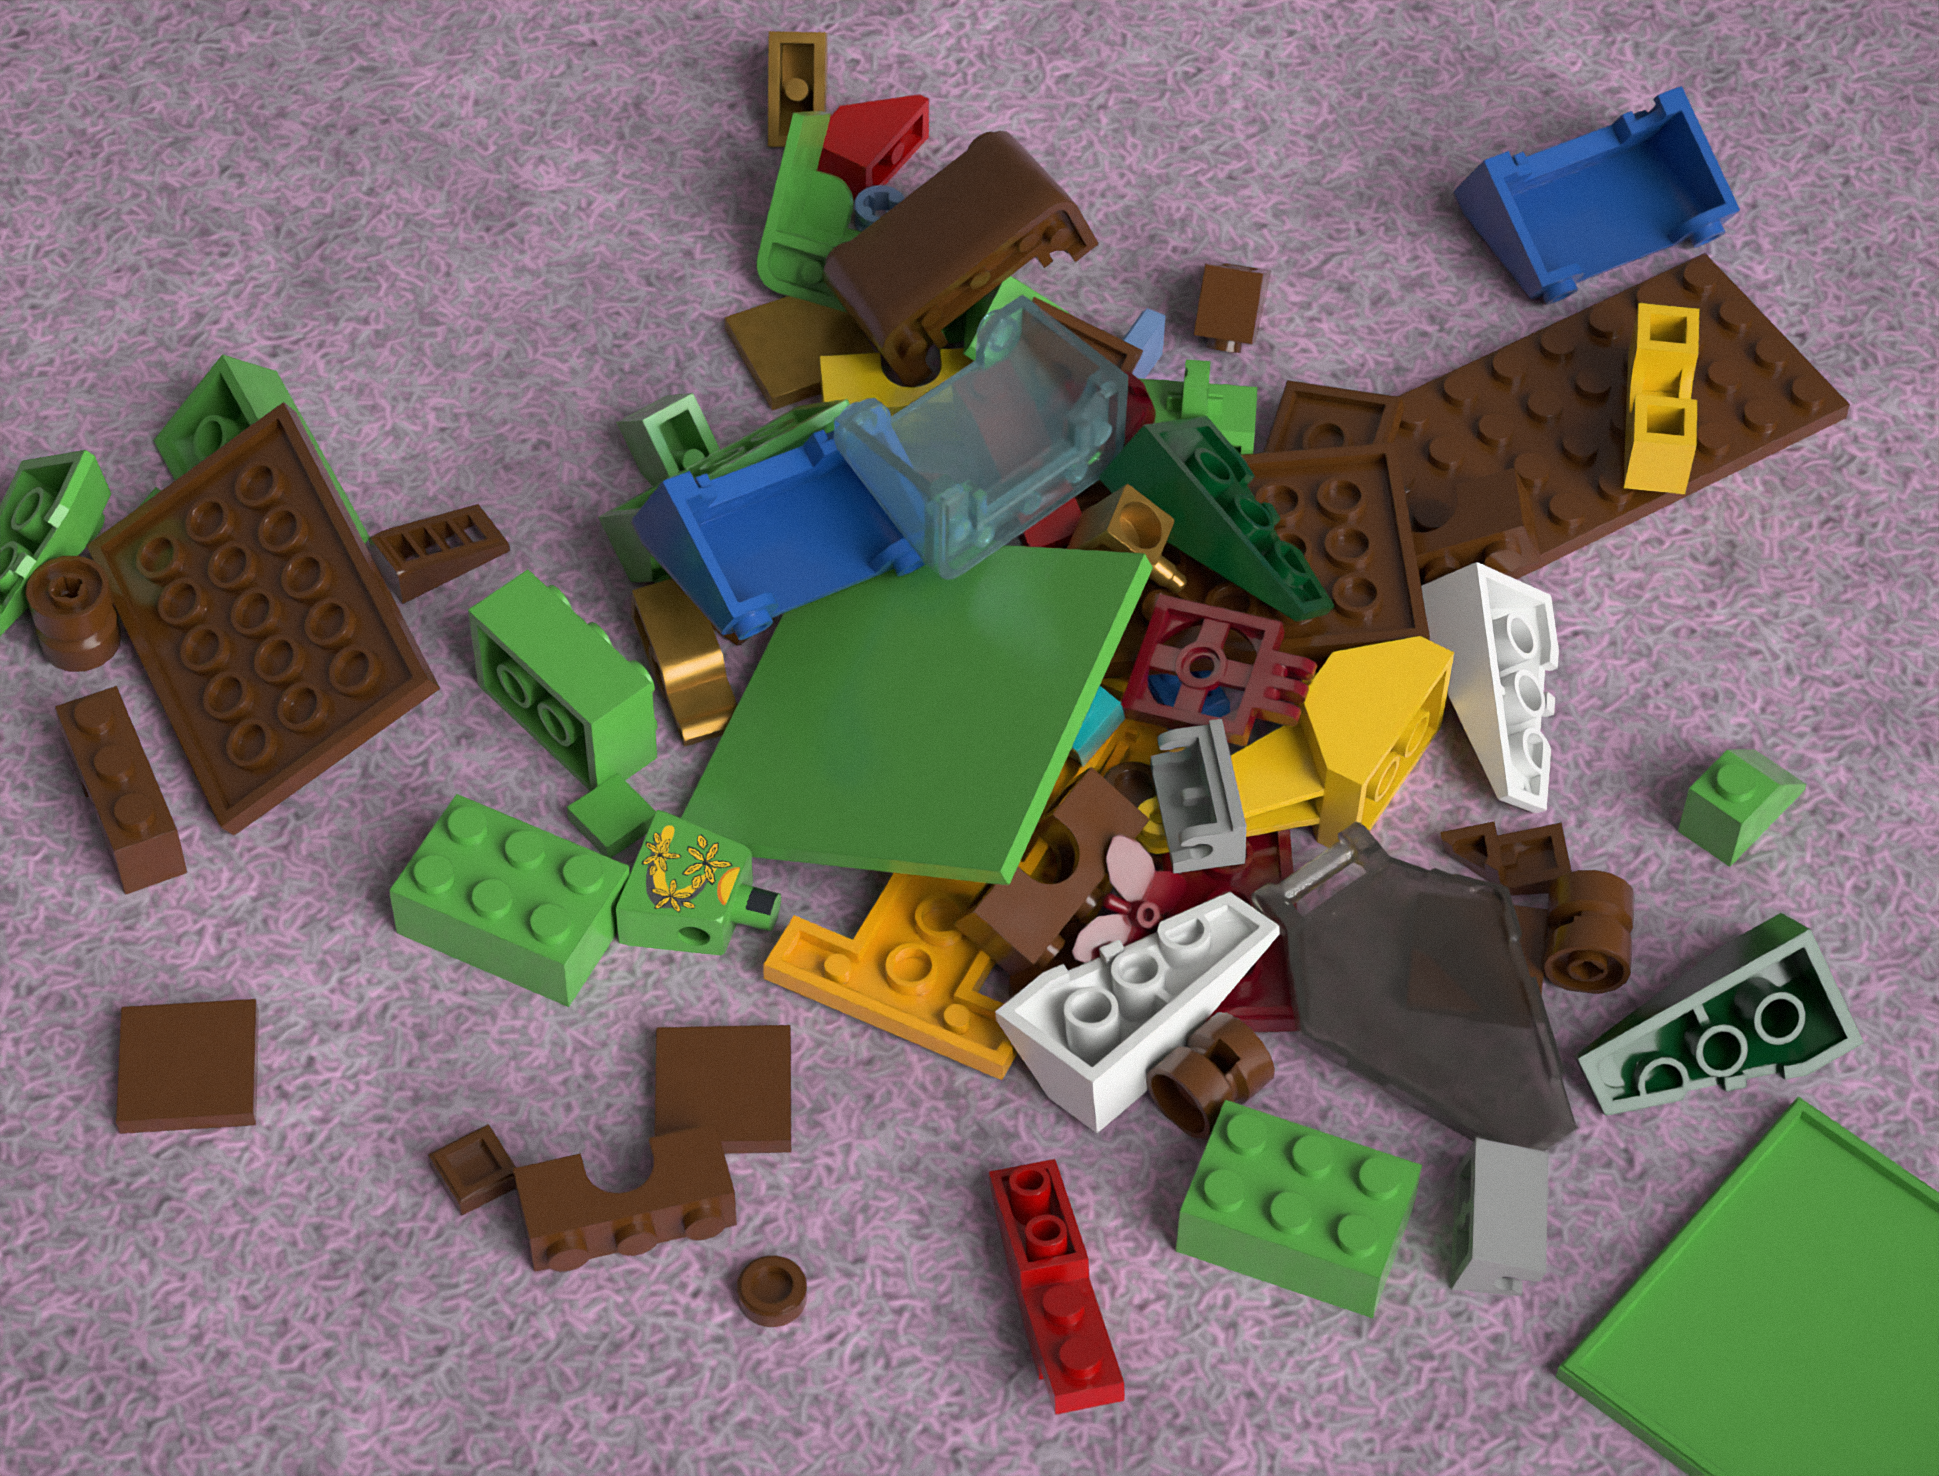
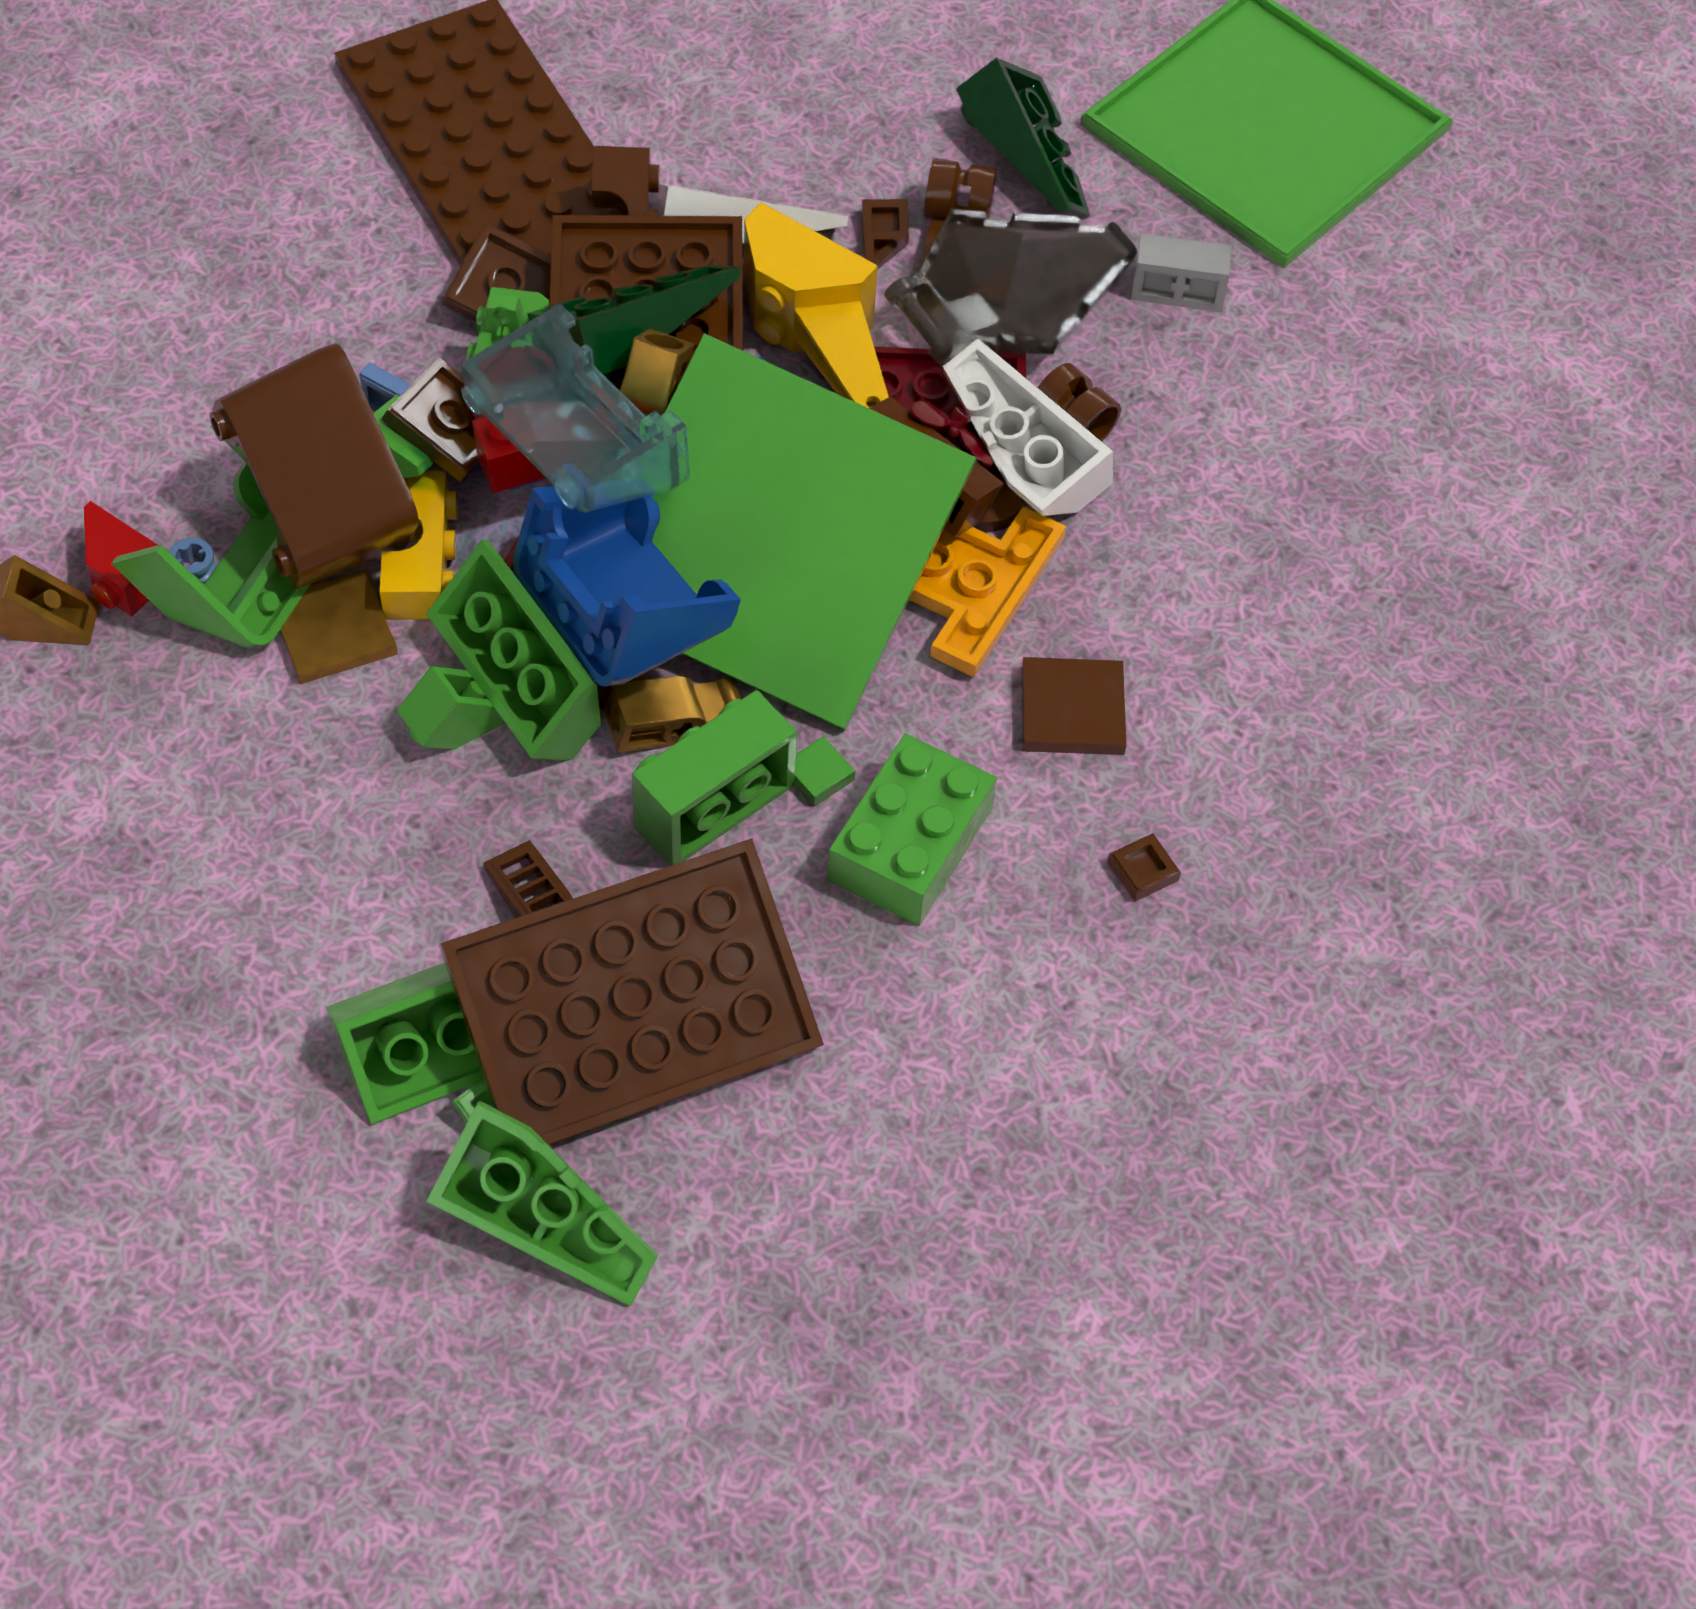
camera: 90 degrees left, 5 degrees up
reddish brown wheel [26,556,122,672] -> none
reddish brown arch [55,686,188,895] -> none
reddish brown tile [116,999,259,1134] -> none
reddish brown arch [513,1123,737,1272] -> none
bright green torso [616,810,781,956] -> none
reddish brown tile [737,1255,807,1327] -> none
red slope [989,1159,1125,1415] -> none
dark red piece [1121,594,1317,747] -> none
light grey hinge [1151,719,1246,874] -> none
bright green brick [1176,1100,1422,1318] -> none
reddish brown slope [1193,261,1272,353] -> none
blue windscreen [1453,86,1740,305] -> none
yellow arch [1624,303,1699,494] -> none
bright green slope [1678,749,1807,867] -> none

